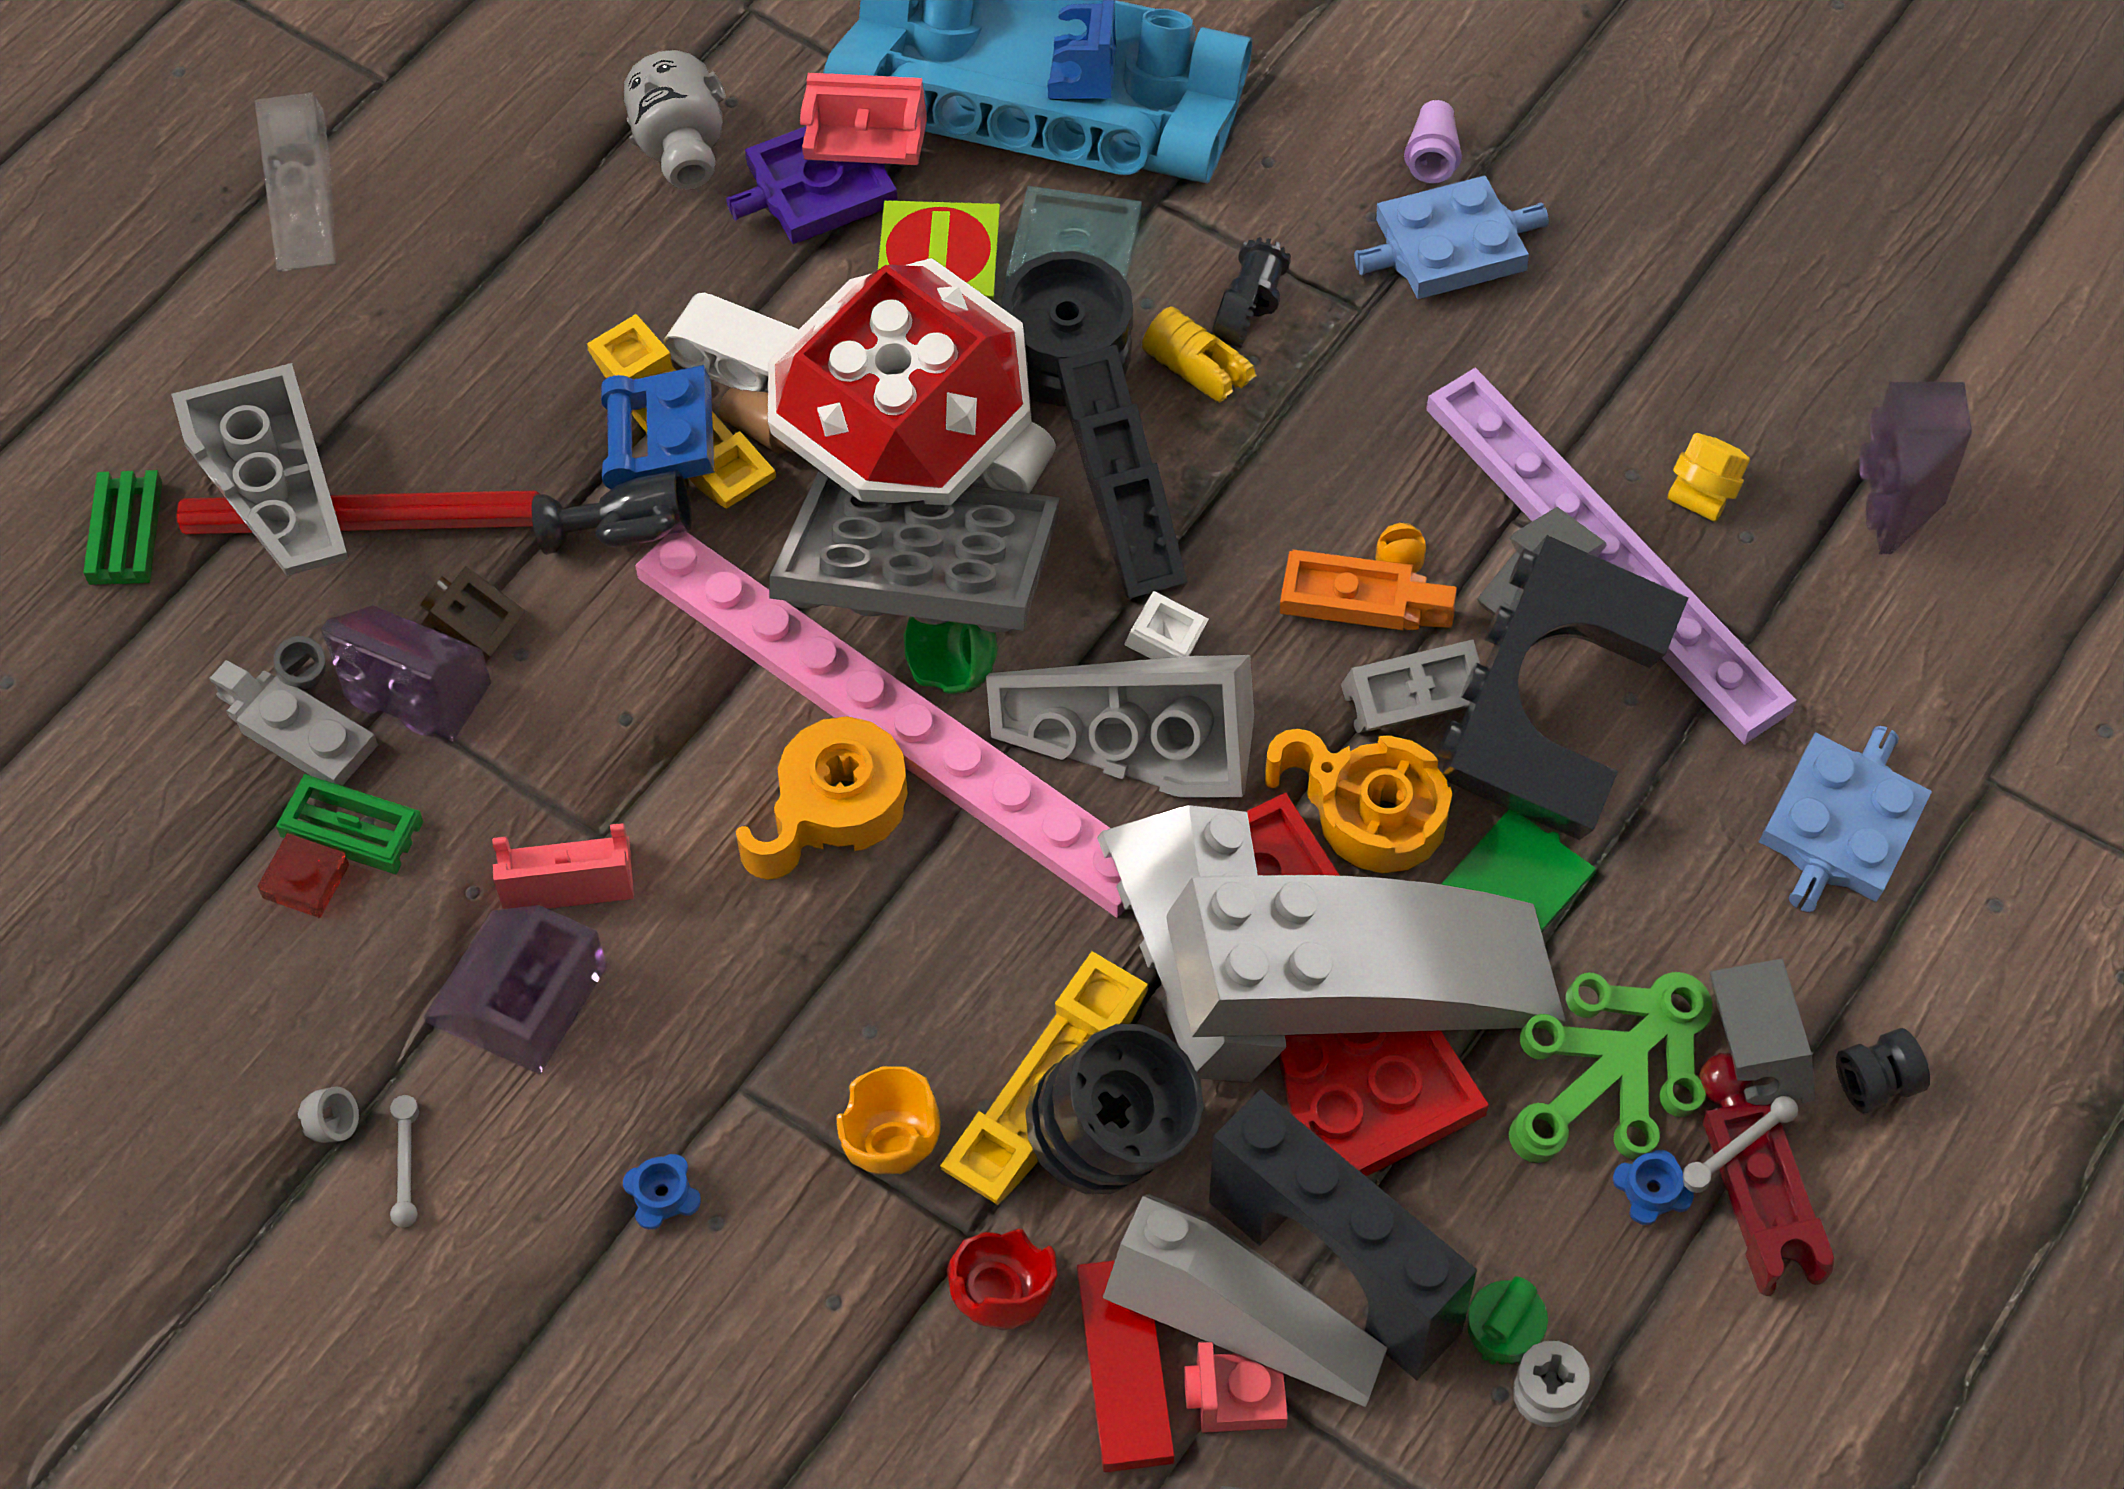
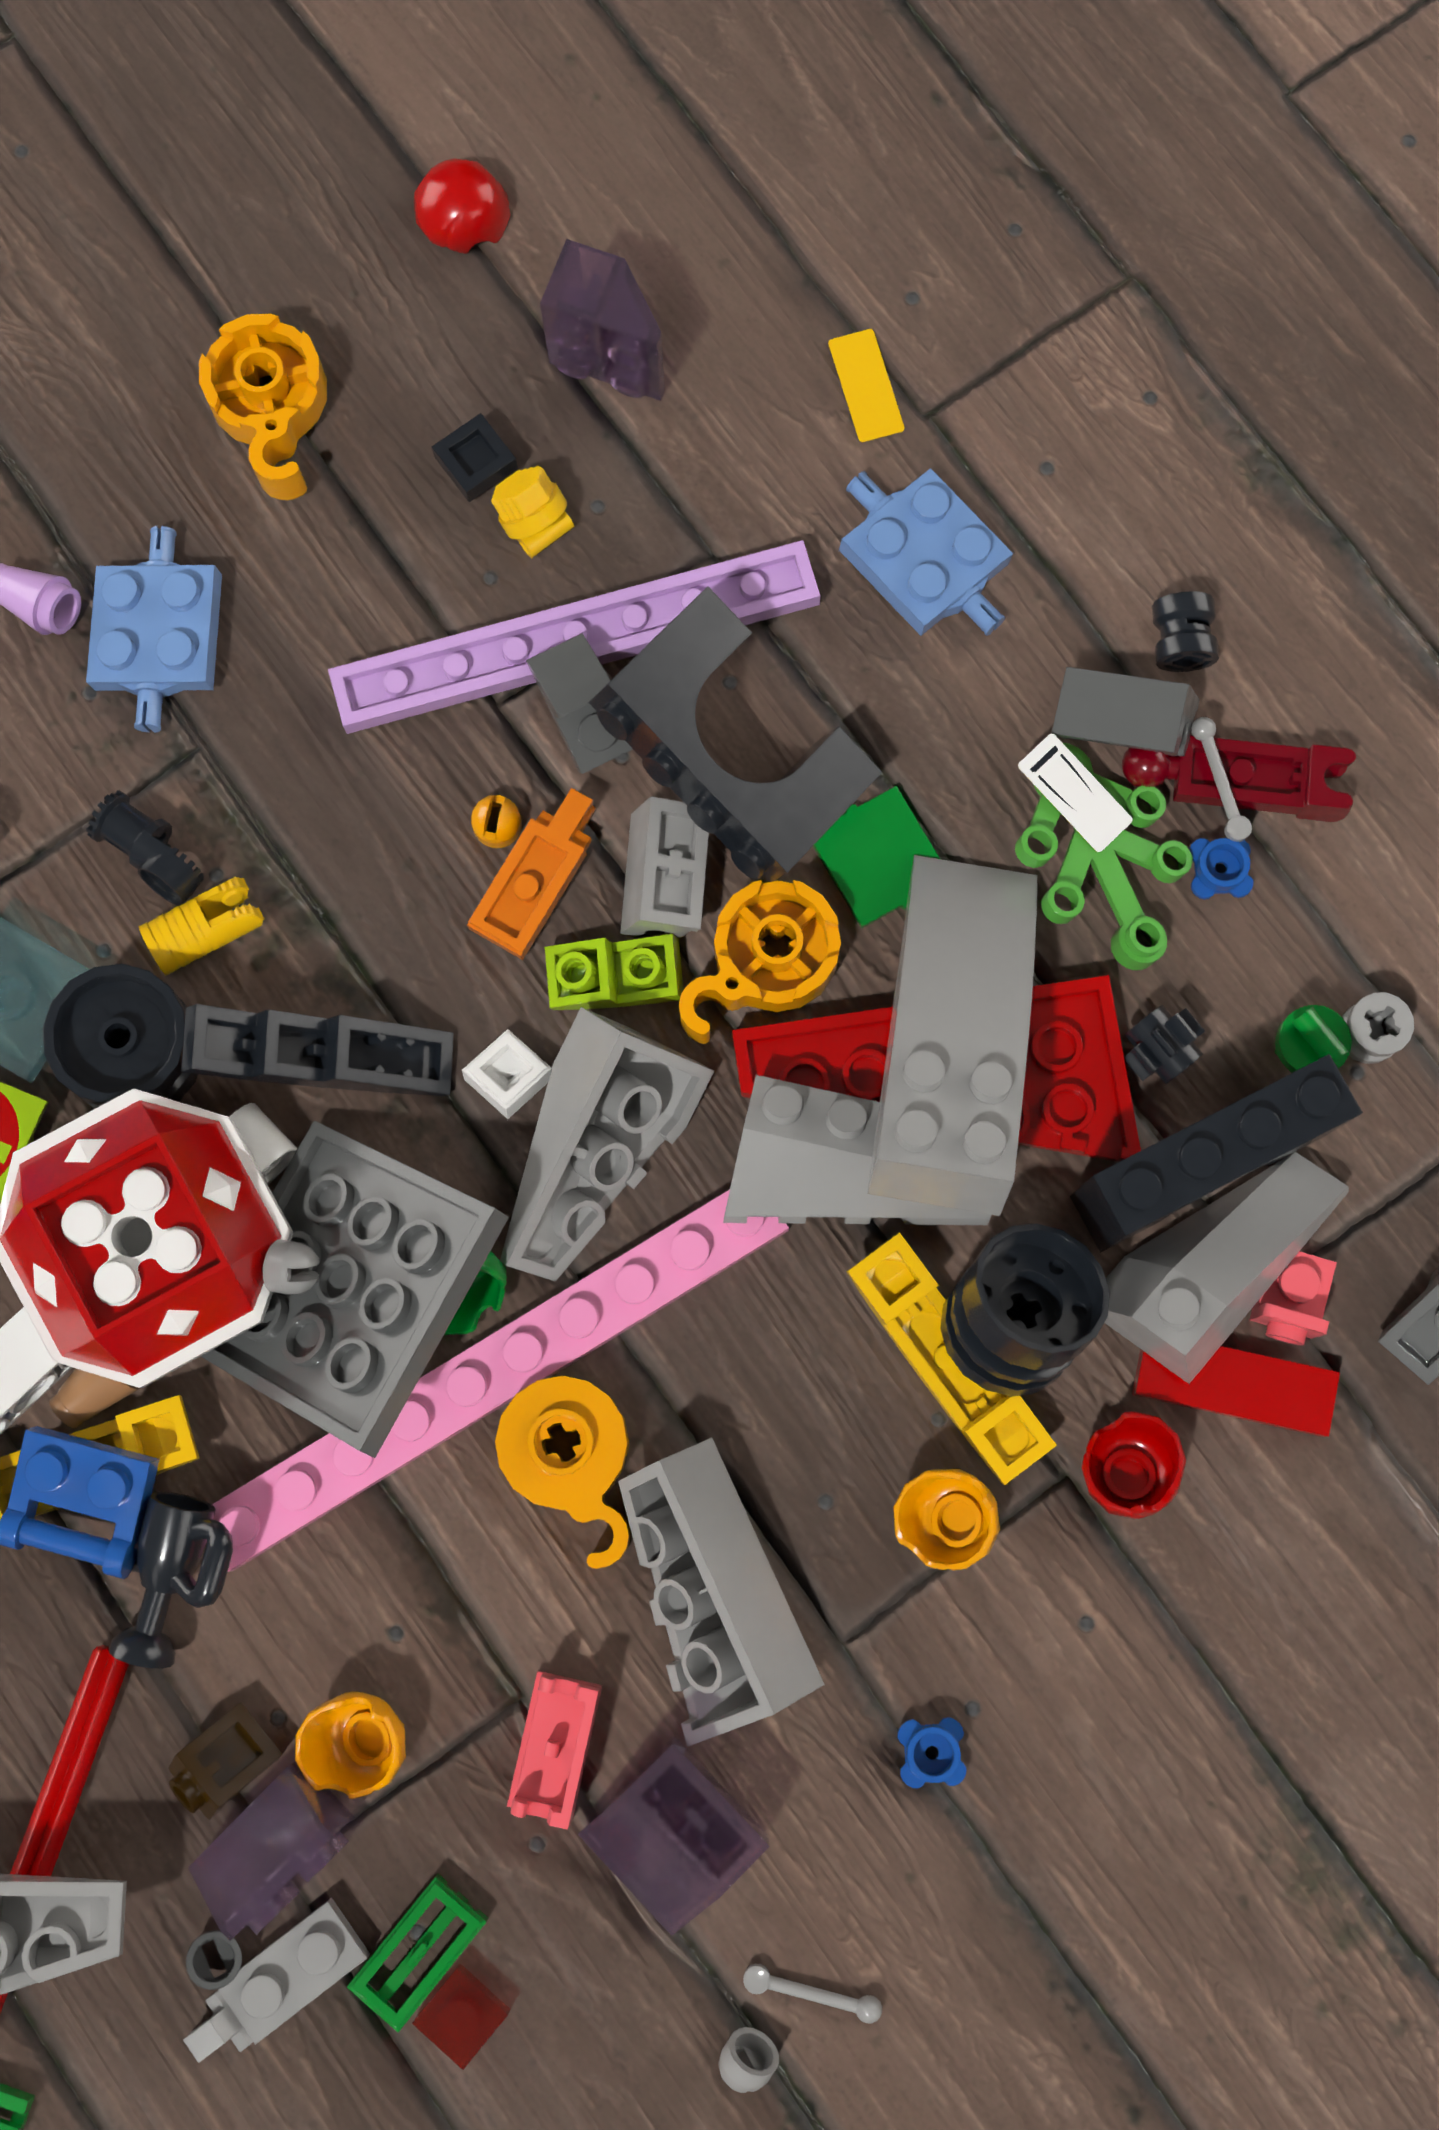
camera: 70 degrees left, 20 degrees up
none -> light orange piece [199,314,327,500]
none -> light grey hinge [263,1239,320,1295]
none -> light orange hair [295,1691,406,1799]
none -> red hair [414,158,511,254]
none -> black plate [431,413,518,502]
none -> lime slope [545,934,684,1010]
none -> light grey wedge [618,1438,825,1747]
none -> yellow sticker [828,329,905,442]
none -> white sticker [1018,734,1132,852]
none -> black gear [1124,1005,1205,1084]

